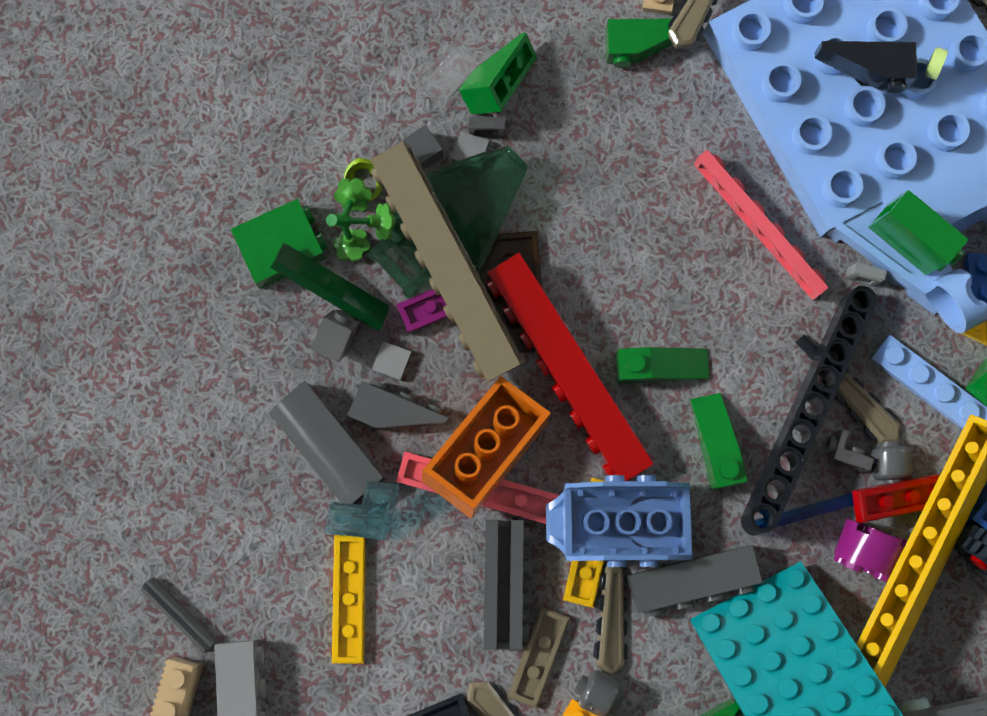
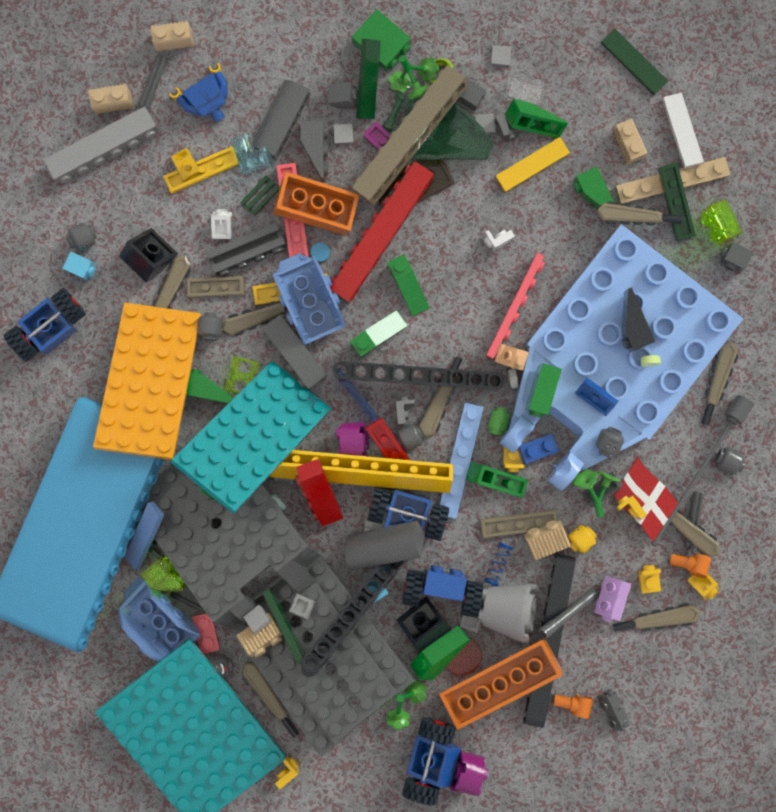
camera: 65 degrees right, 5 degrees up
none -> tan brick [150,21,194,51]
none -> blue torso [169,63,228,123]
none -> yellow bracket [171,148,200,179]
none -> white bracket [211,209,232,239]
none -> clear neon green piece [224,355,260,394]
none -> dark green tile [240,175,279,217]
none -> red brick [295,458,344,527]
none -> dark azure tile [311,243,330,262]
none -> white bracket [483,230,515,251]
none -> bright green brick [488,407,510,436]
none -> light grey tile [491,45,511,67]
none -> yellow tile [495,137,570,193]
none -> light nougat brick [495,343,529,371]
none -> blue plate [575,378,619,416]

